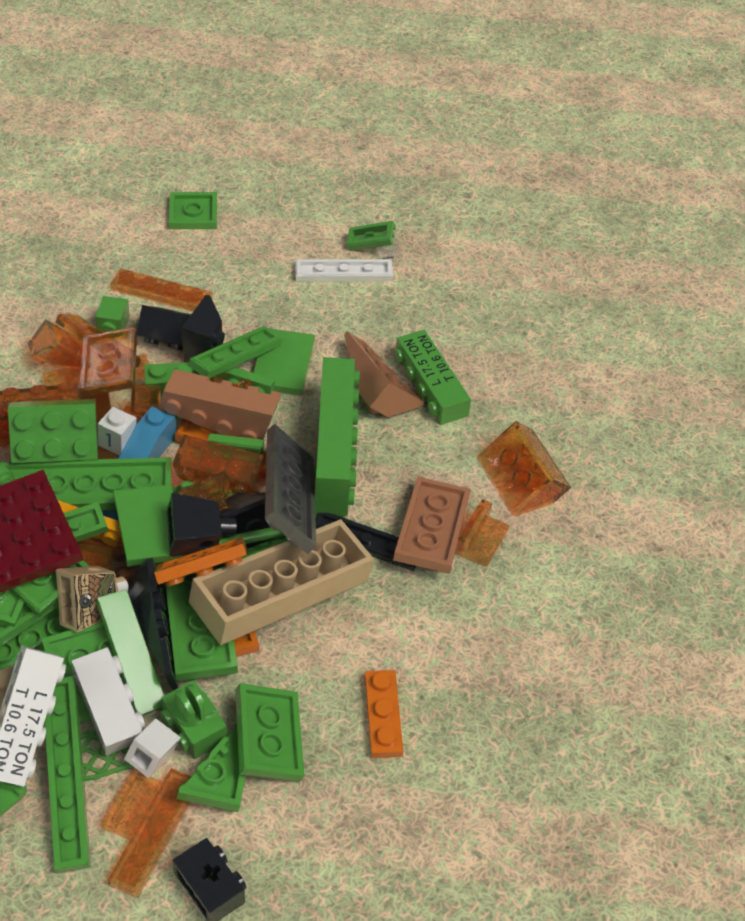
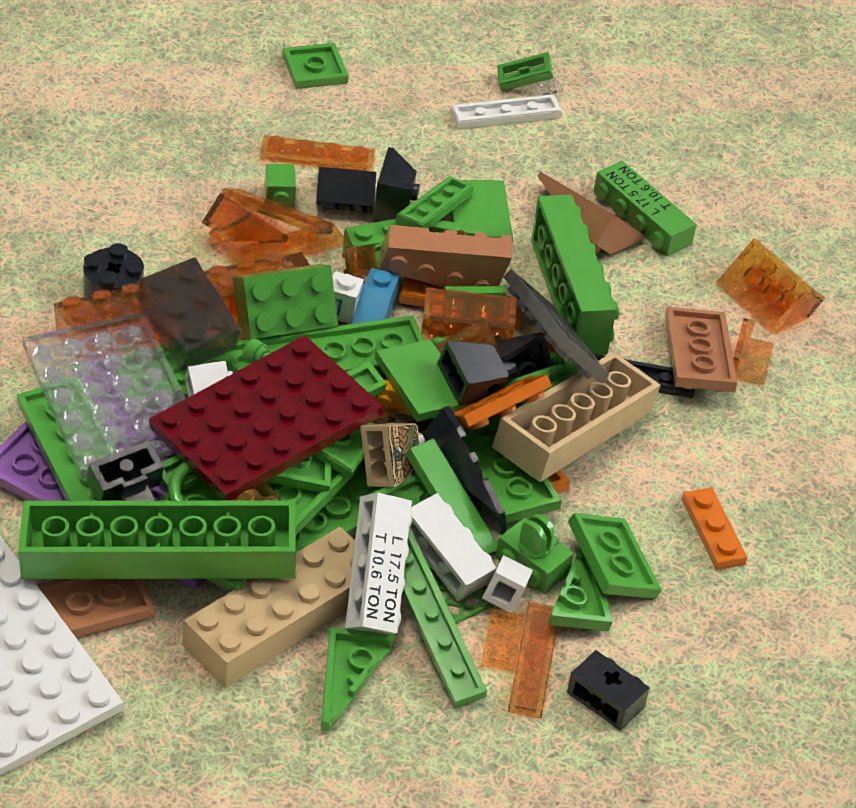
camera: 15 degrees left, 5 degrees down
clear orange tile [79,327,137,397] -> none

